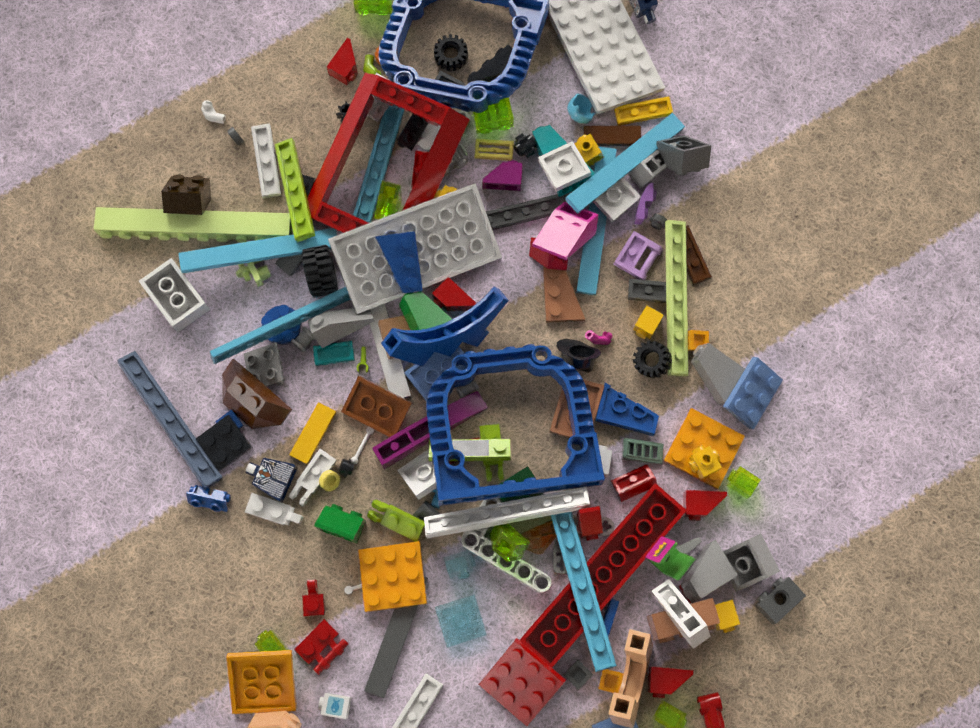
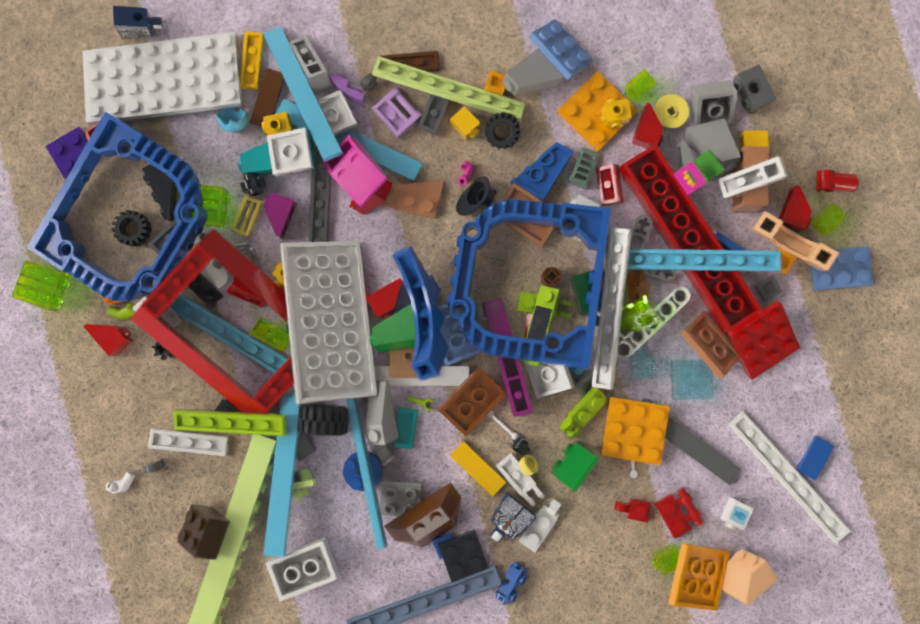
camera: 70 degrees left, 10 degrees up
blue wing [375,231,423,293] -> none
red slope [576,506,603,541] -> none
dark grey slope [656,135,712,175] -> none
none -> reddish brown wheel [540,267,562,288]
none -> light yellow piece [654,94,689,128]
none -> nougat plate [680,311,739,379]

